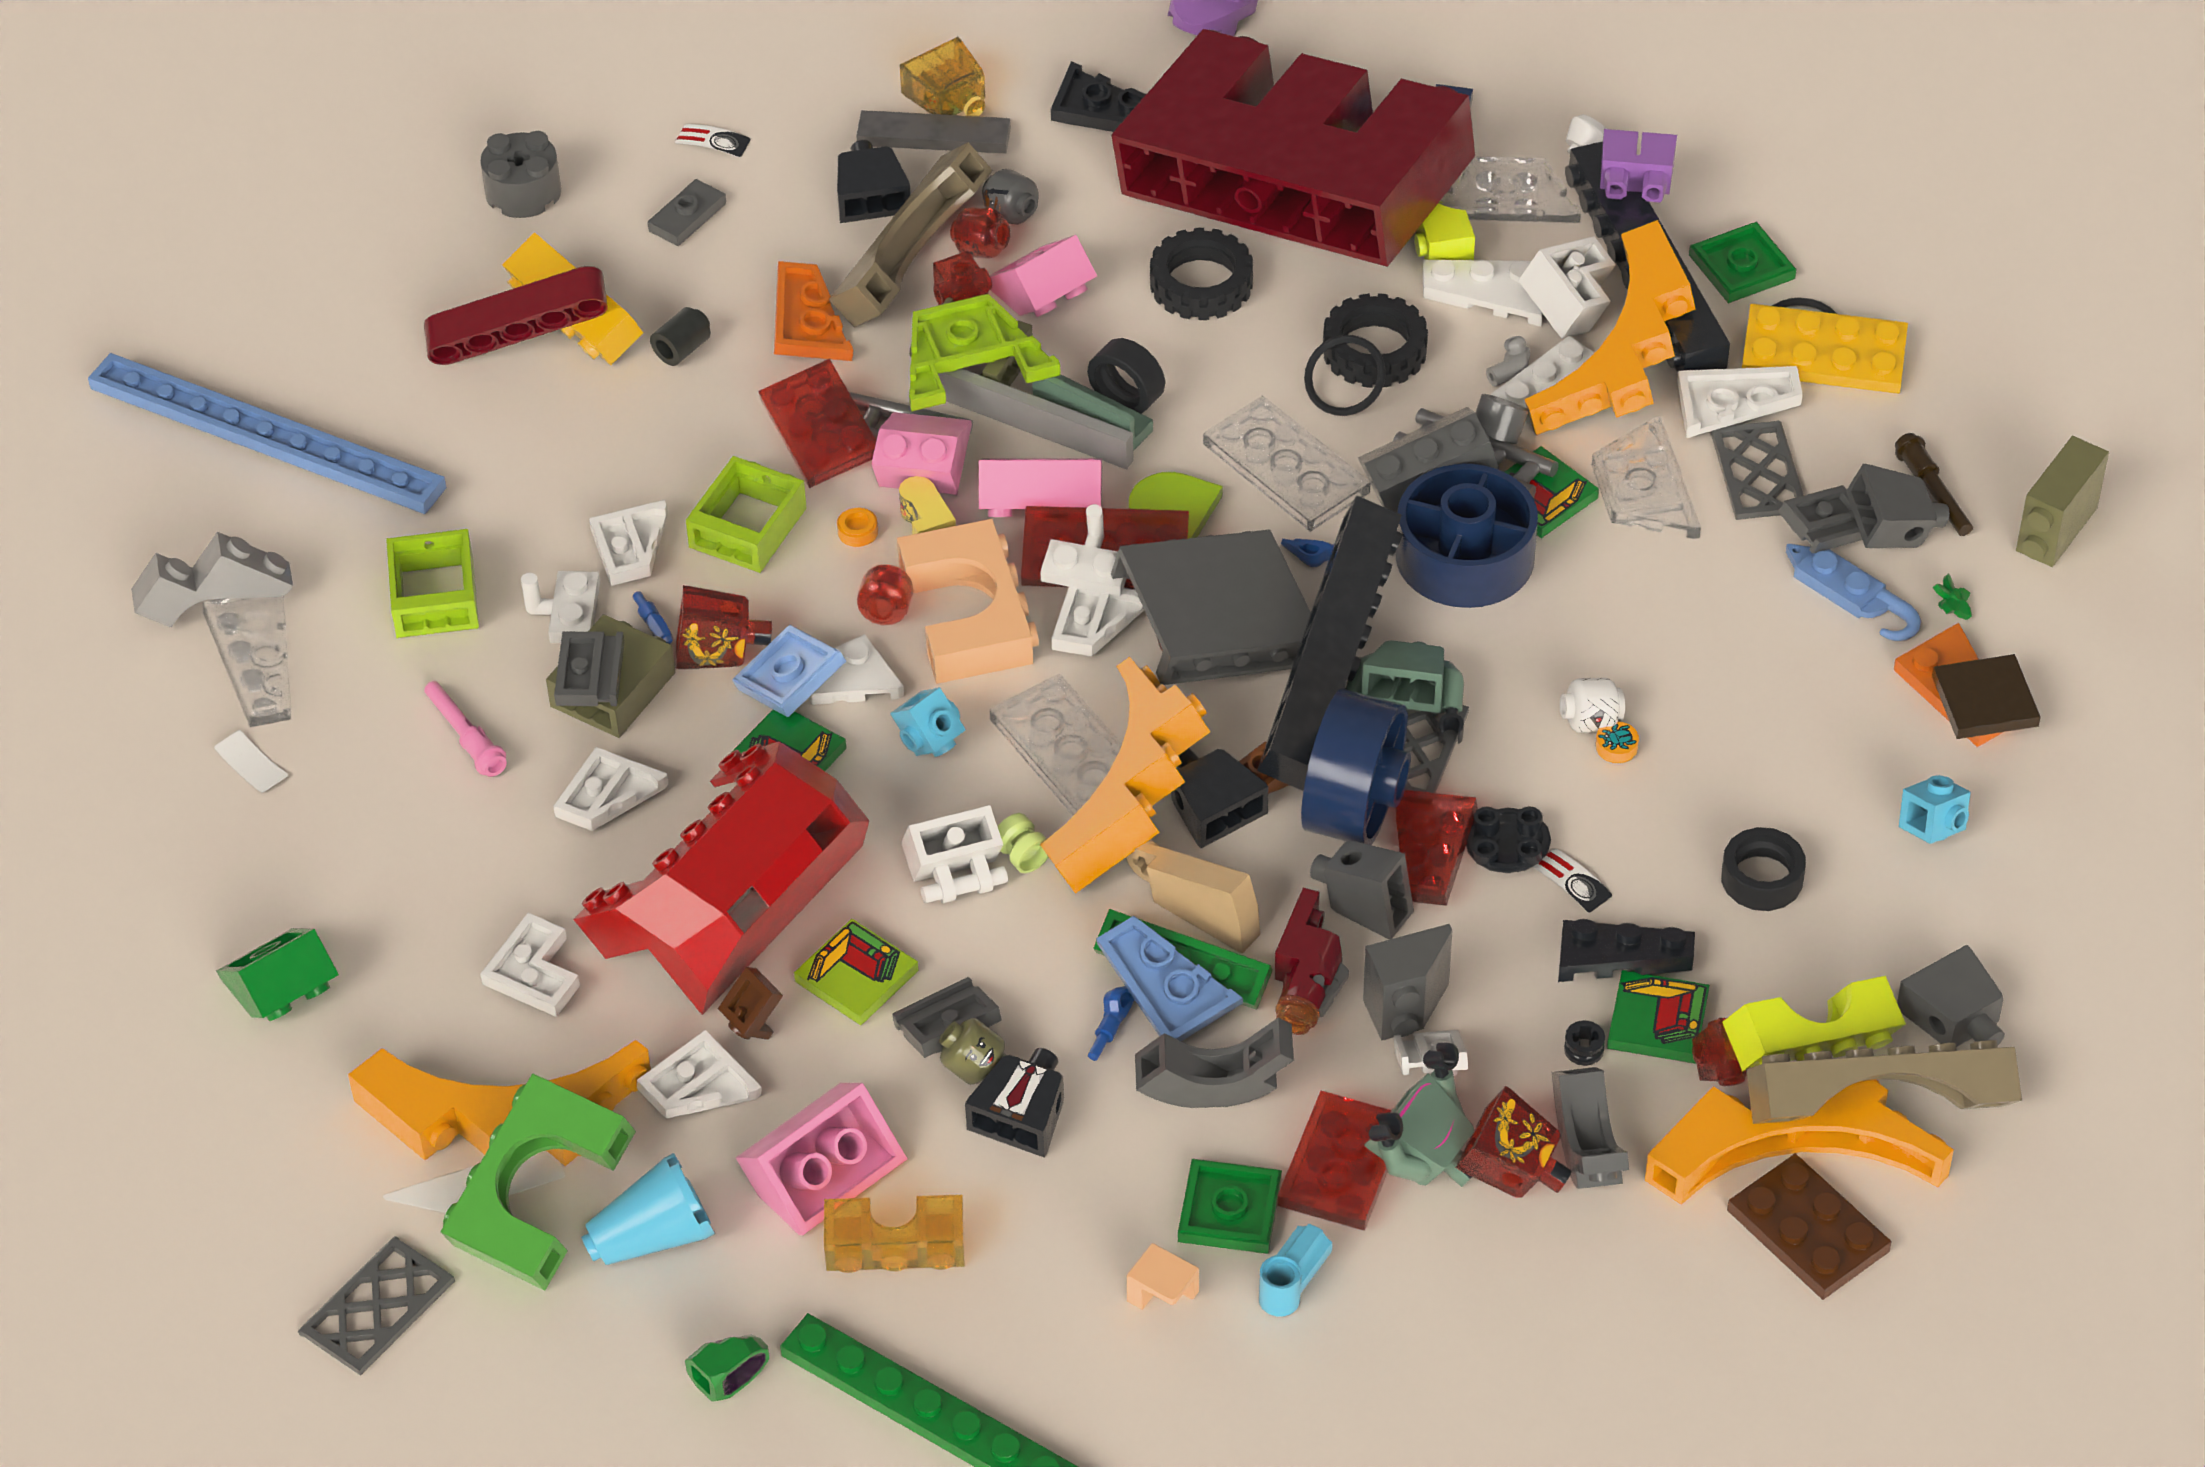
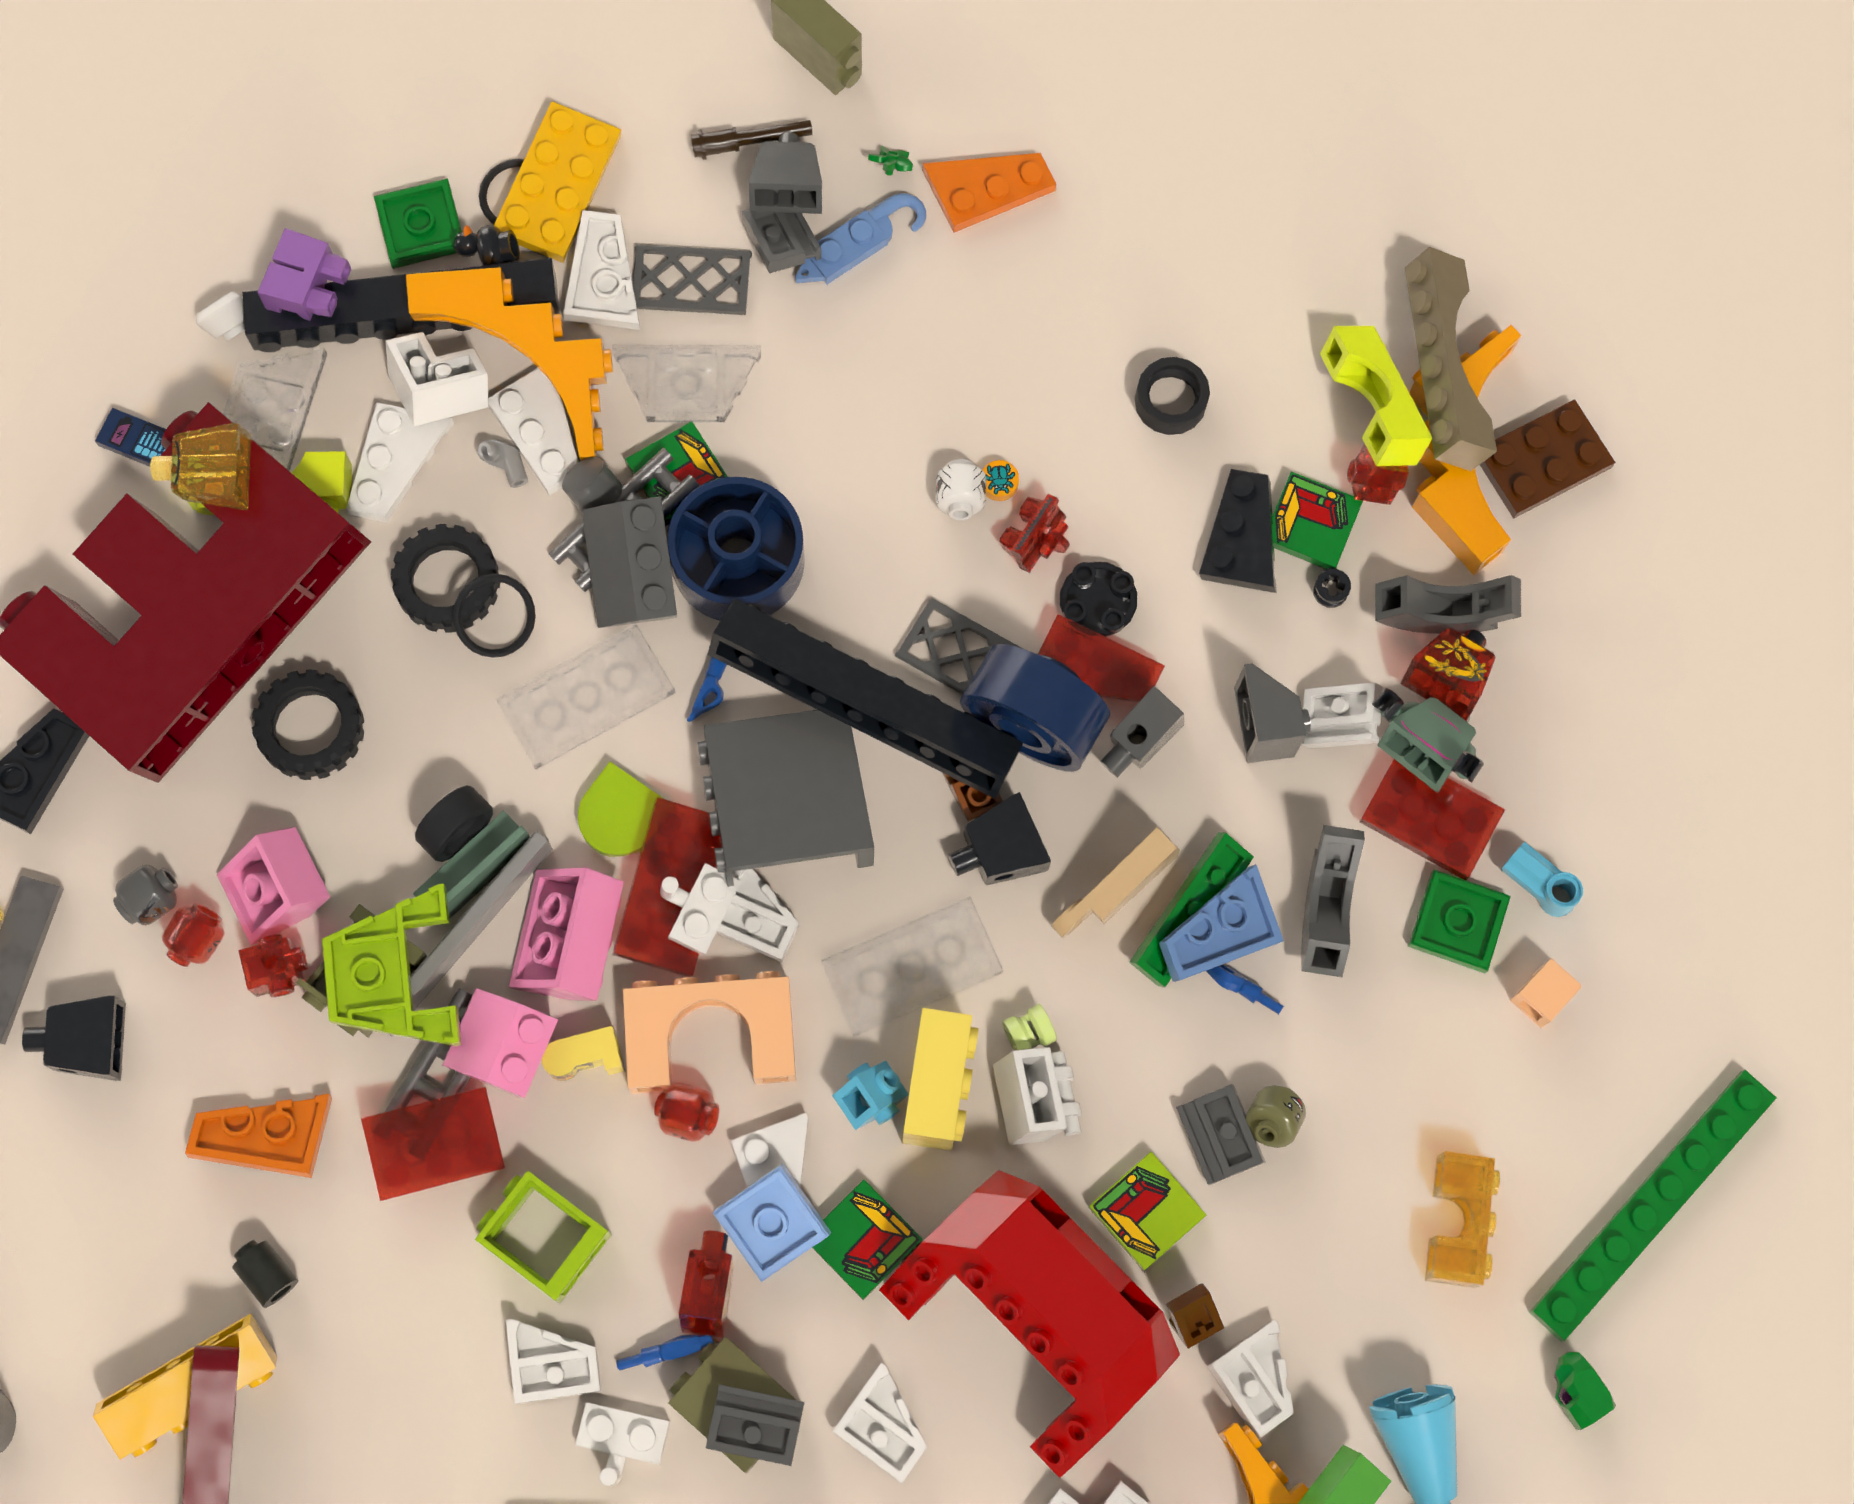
camera: 85 degrees left, 25 degrees up
dark grey plate [648,179,726,246] -> none
bright pink slope [736,1083,907,1235] -> none
dark tan arch [829,142,993,328] -> none
light orange tile [837,507,878,547] -> none
black torso [965,1048,1064,1158] -> none
light orange arch [1040,657,1210,894] -> none
dark red plate [1274,887,1349,1035] -> none
sand green torso [1346,640,1464,744] -> none
sticker [1533,849,1612,913] -> none
dark grey torso [1897,945,2005,1047] -> none
medium azure brick [1899,775,1971,844] -> none
dark brown tile [1932,654,2041,739] -> none
none -> clear yellow torso [150,423,251,510]
none -> black animal [453,225,520,266]
none -> light yellow brick [902,1008,979,1151]
none -> clear red hips [999,494,1070,573]

